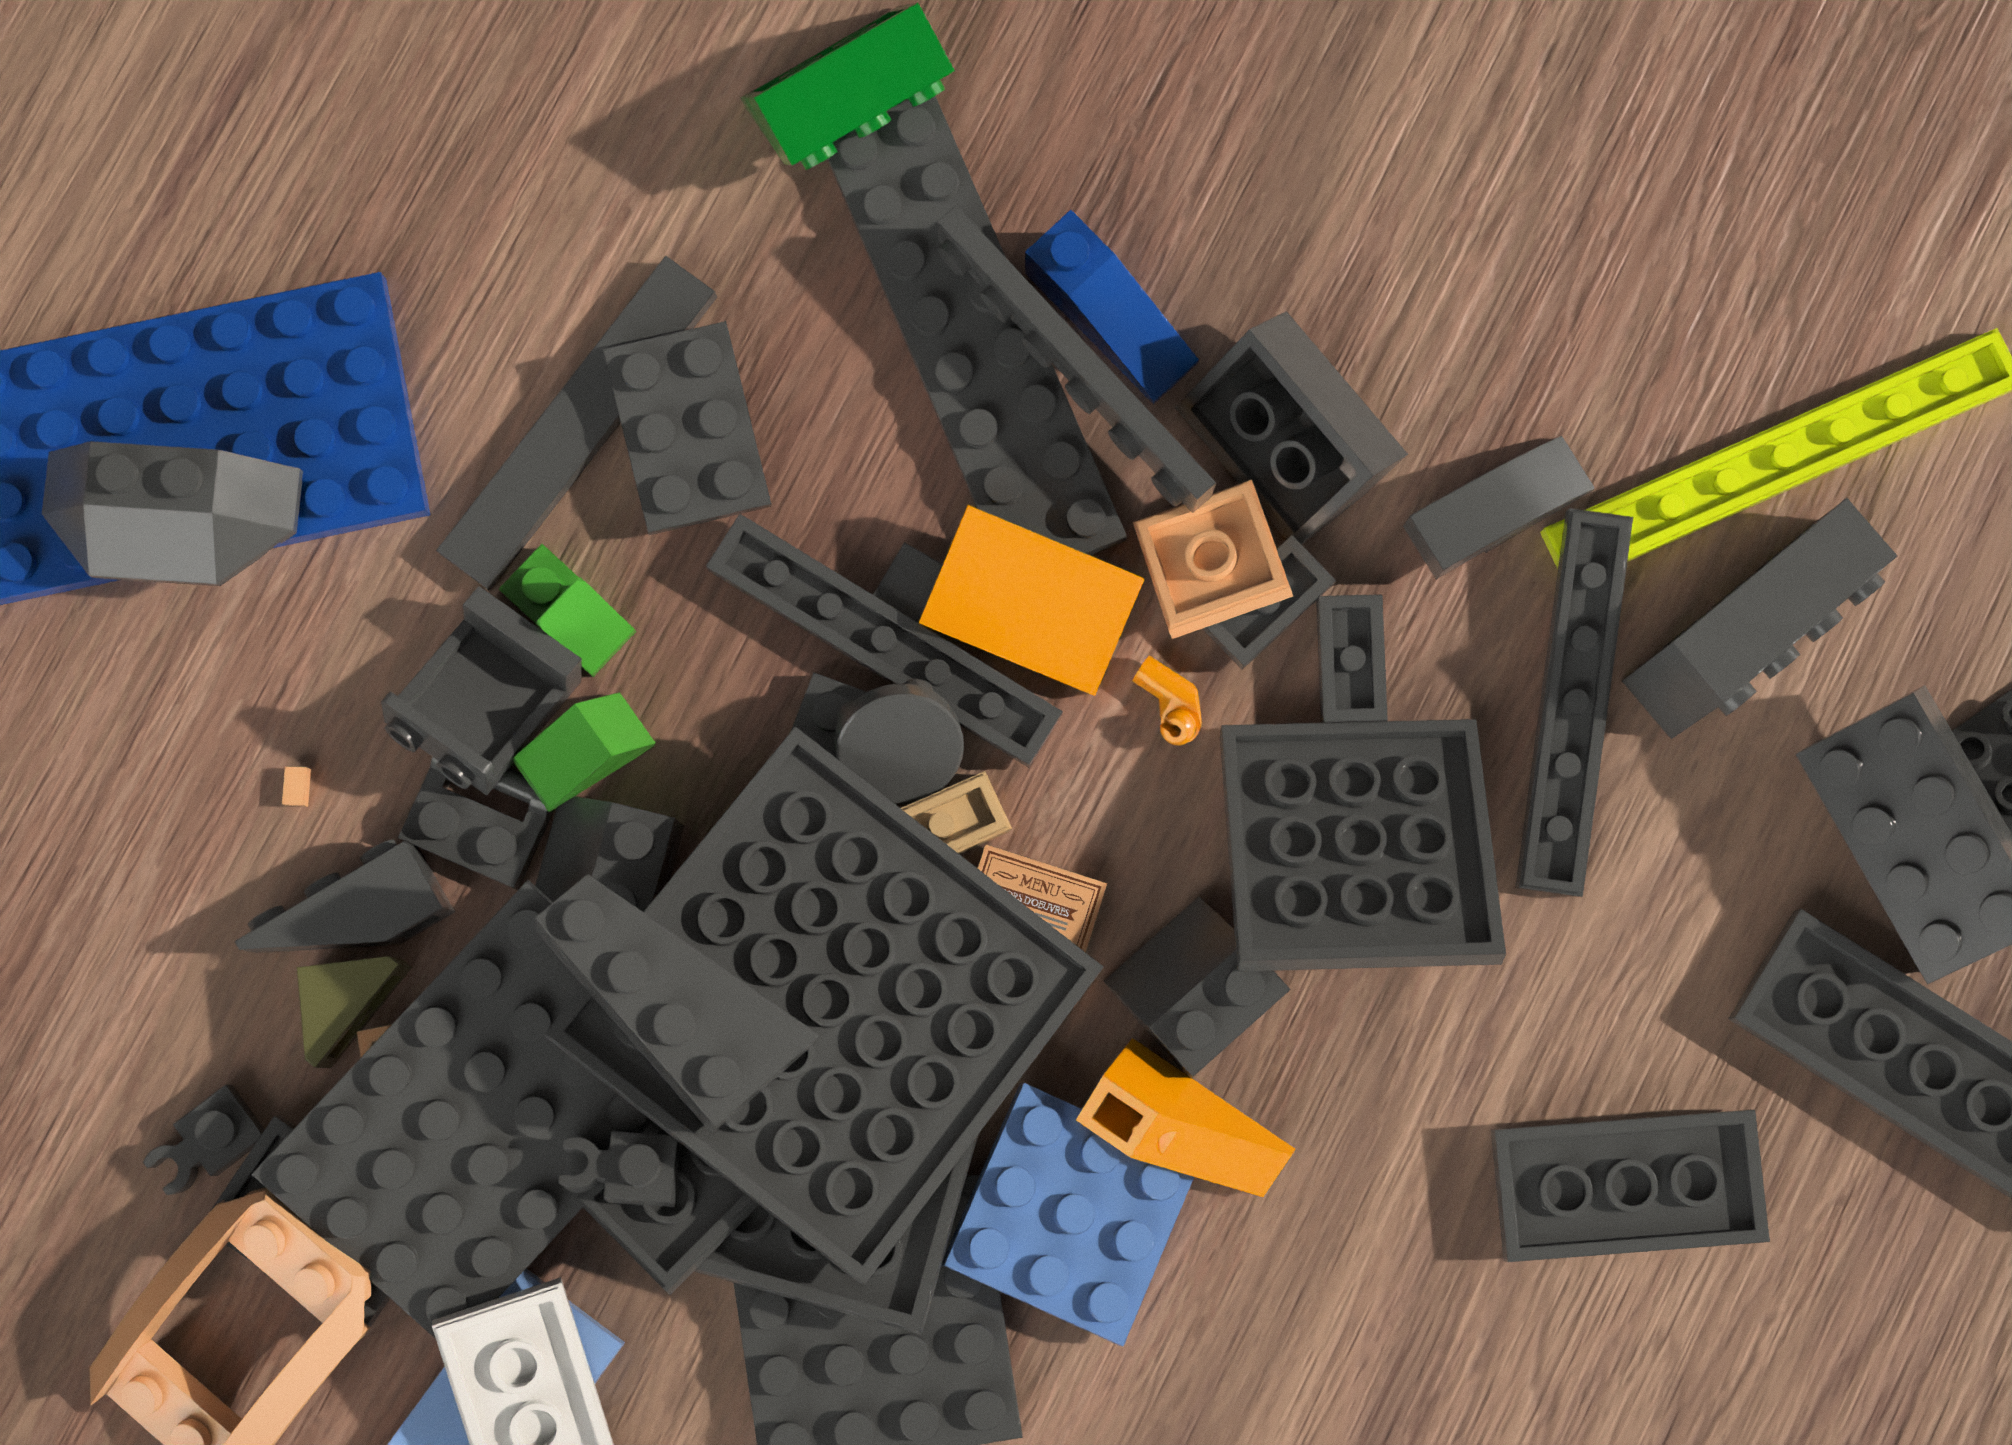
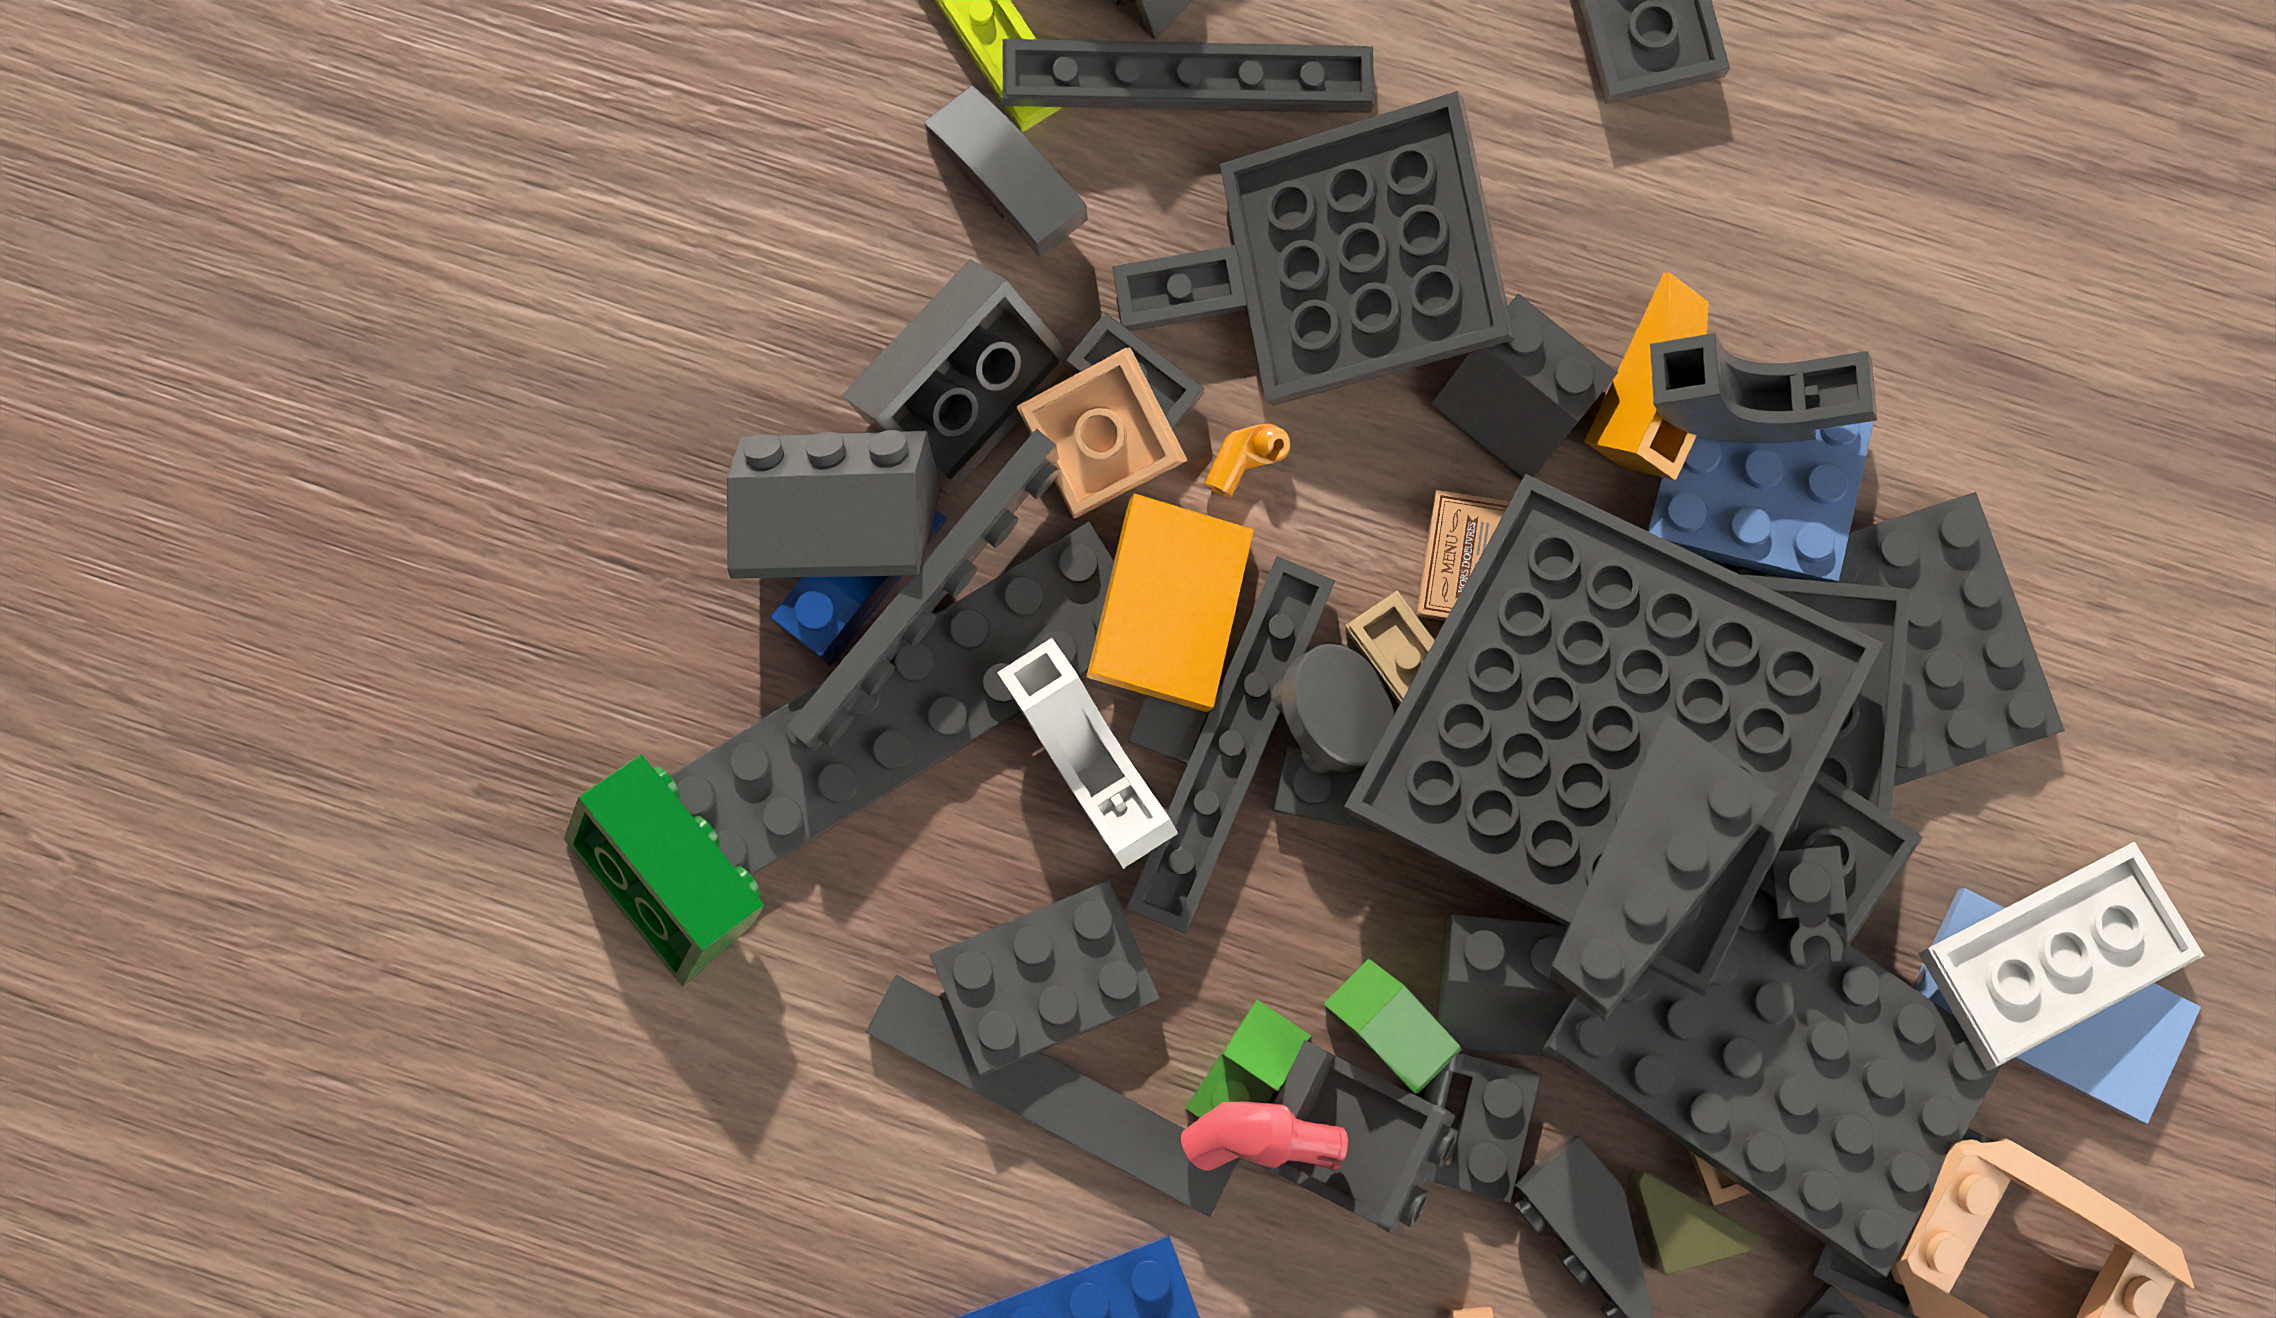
camera: 100 degrees left, 0 degrees up
none -> dark grey slope [727,430,941,579]
none -> white arch [997,638,1178,869]
none -> coral arm [1181,1102,1348,1171]
none -> dark grey arch [1650,333,1878,443]

